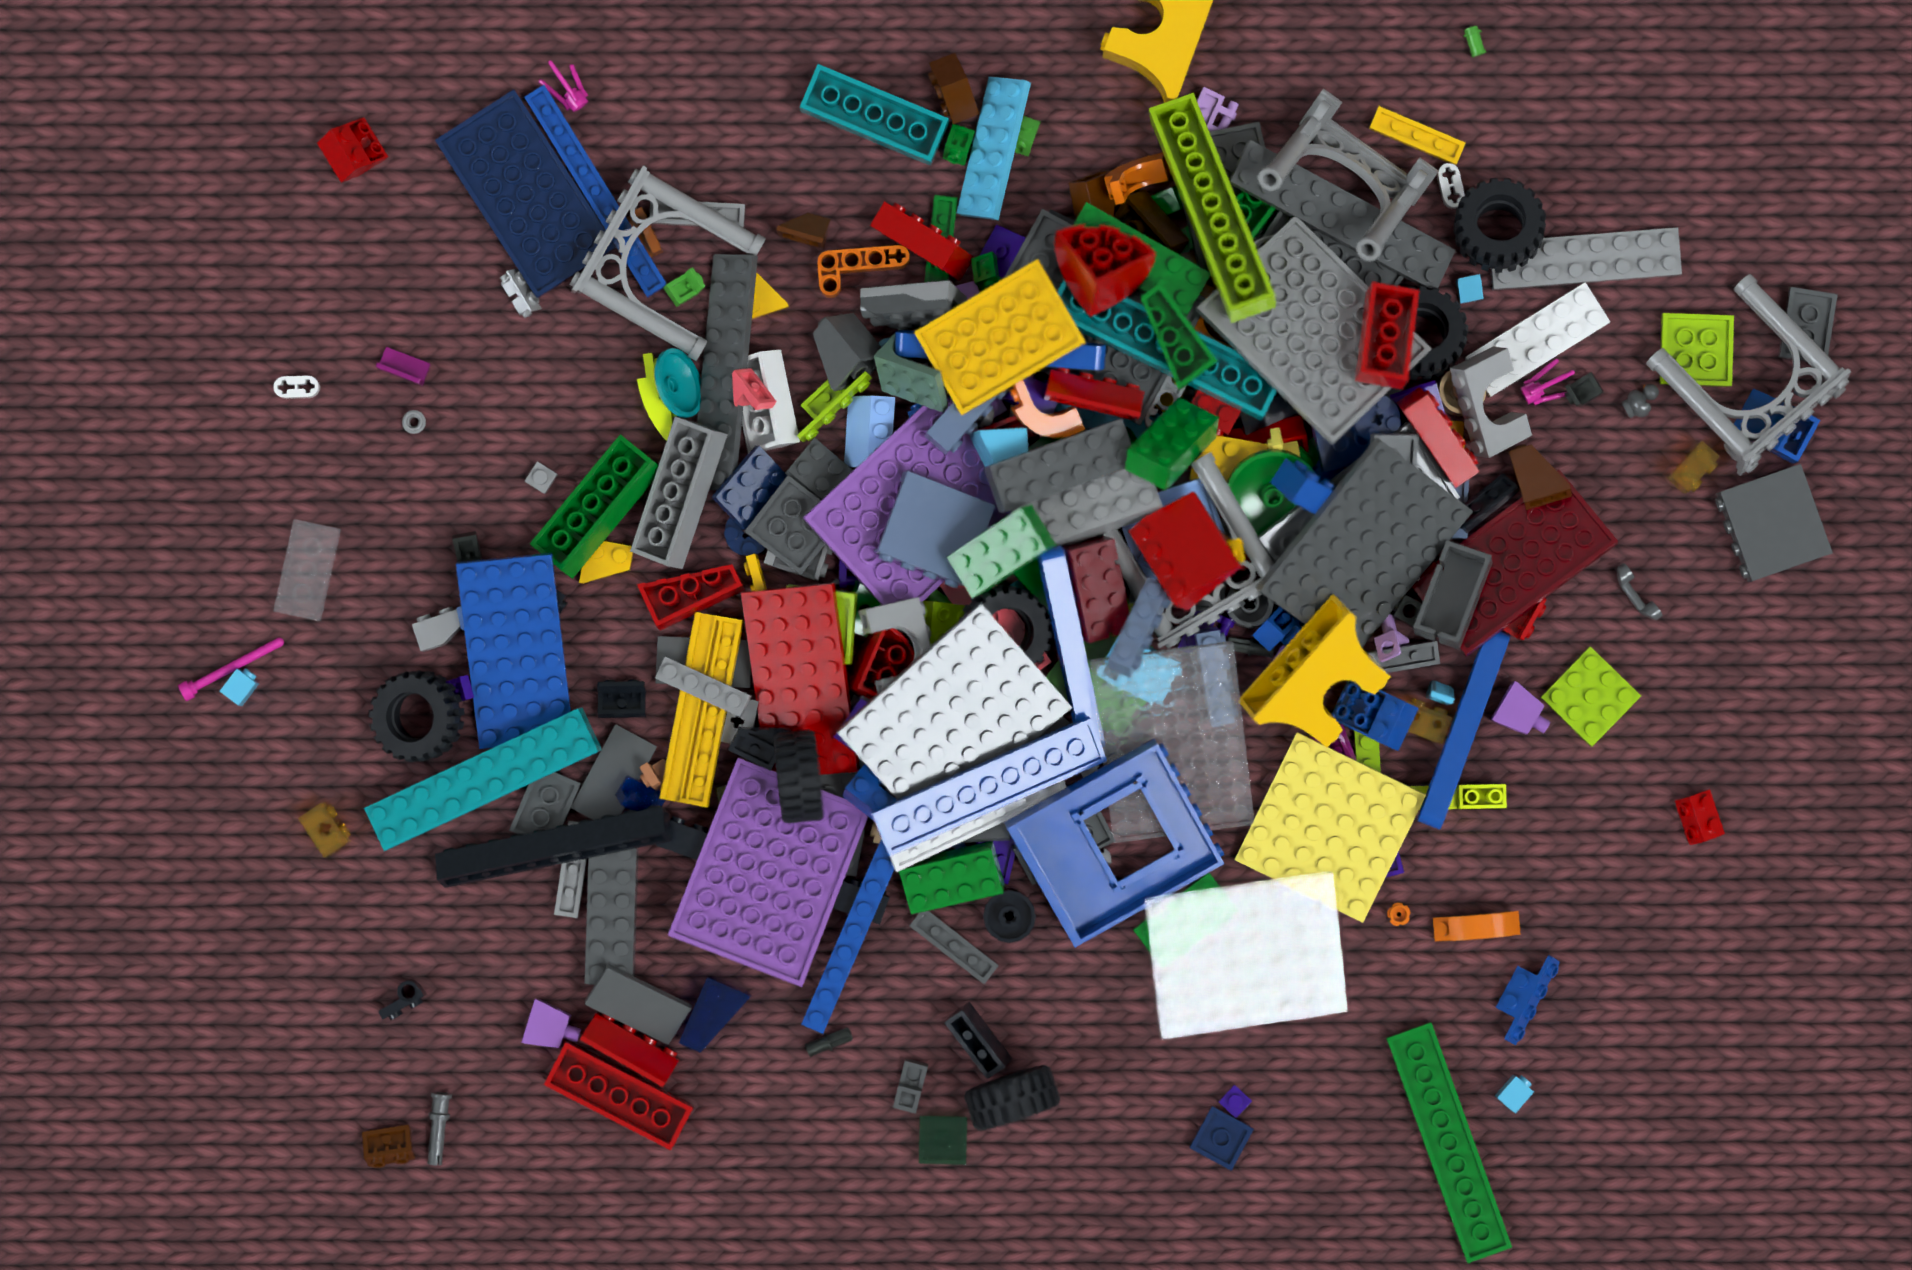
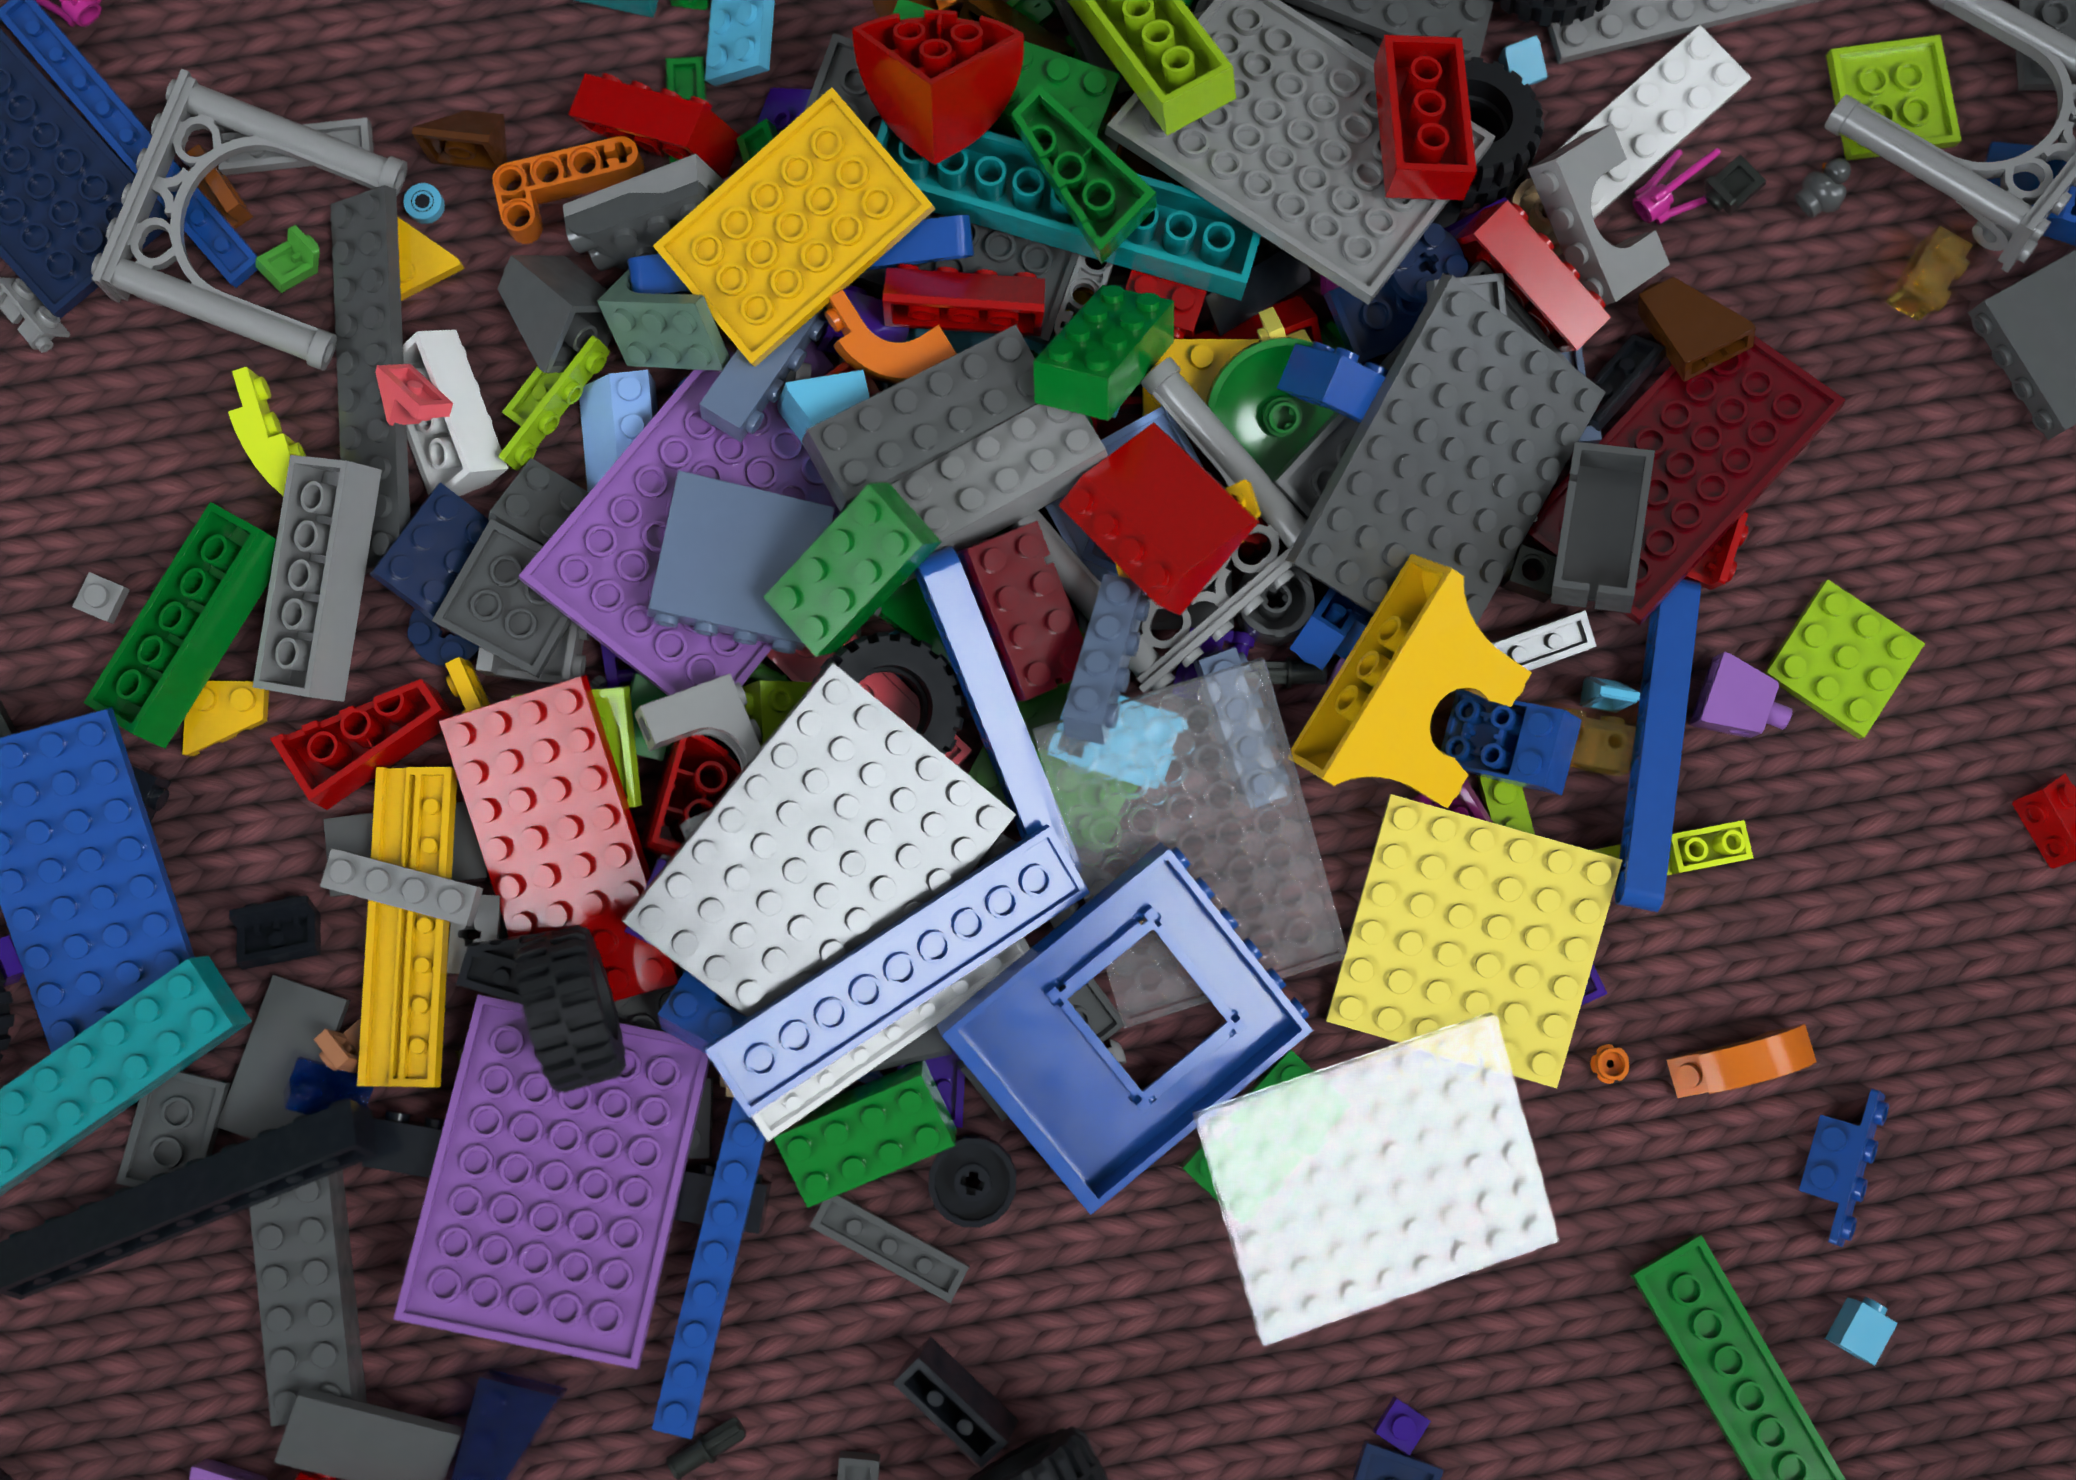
camera: 15 degrees left, 5 degrees down
light grey plate [554,821,587,918] -> none
teal dish [654,348,702,418] -> none
lavender bracket [1374,614,1409,662] -> none
dark grey bar [1617,563,1663,620] -> none
none -> medium azure tile [404,183,445,224]

